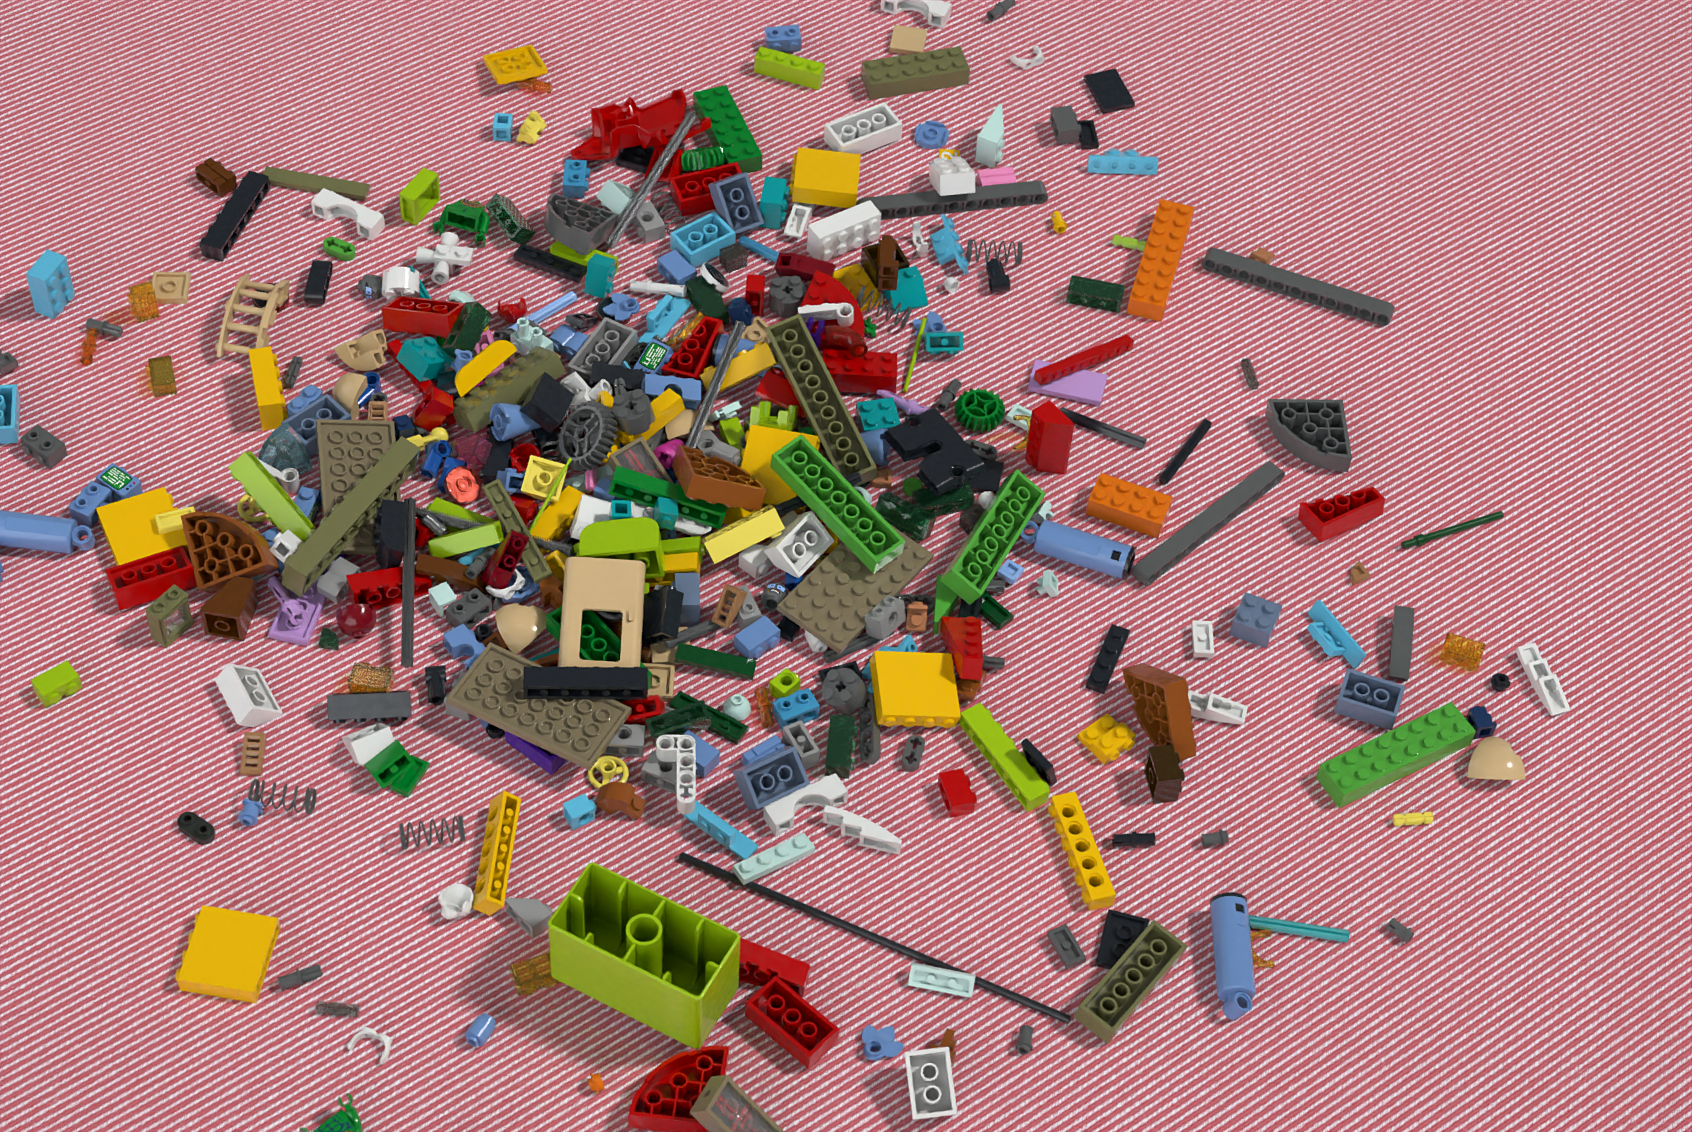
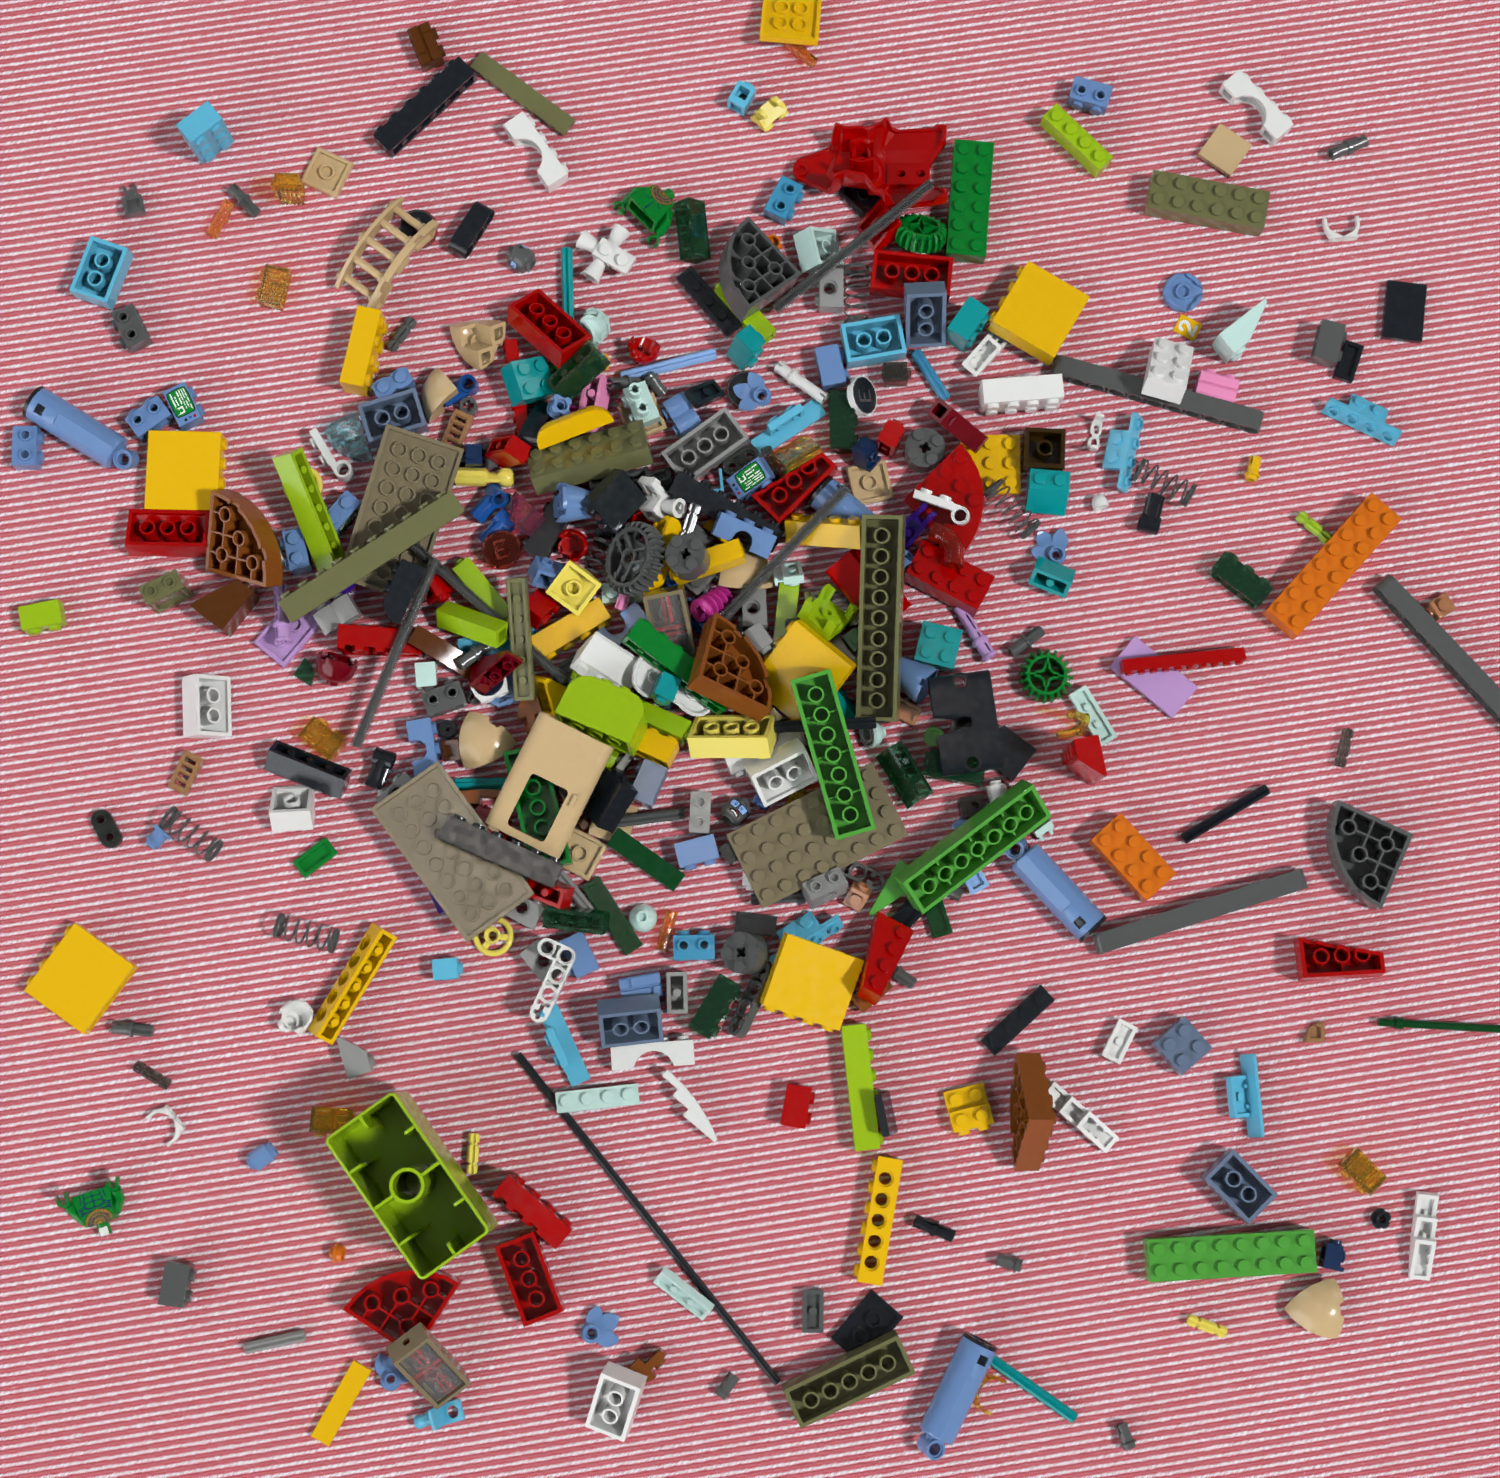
camera: 25 degrees right, 30 degrees up
light yellow tile [154,506,195,534] -> none
white brick [269,529,302,563] -> none
bright green beam [323,237,356,261] -> none
green brick [364,739,416,789] -> none
white brick [382,267,420,302] -> none
lime window [399,167,441,226] -> none
dark grey pin [421,512,446,536] -> none
lime piece [529,458,572,534] -> none
dark orange brick [595,782,647,820] -> none
teal brick [609,500,631,520] -> none
medium nougat slope [711,584,748,629] -> none
lime brick [769,668,801,700] -> none
white brick [824,102,903,154] -> none
green plant [863,316,877,338] -> none
reddish brown hips [877,235,899,291] -> none
dark grey beam [901,735,925,772] -> none
lime axle [903,318,927,393] -> none
dark grey beam [965,439,997,461] -> none
light aqua tile [1036,570,1059,598] -> none
black axle [1060,407,1147,449] -> none
dark brown brick [1144,744,1185,804] -> none
dark grey slope [1388,605,1414,681] -> none

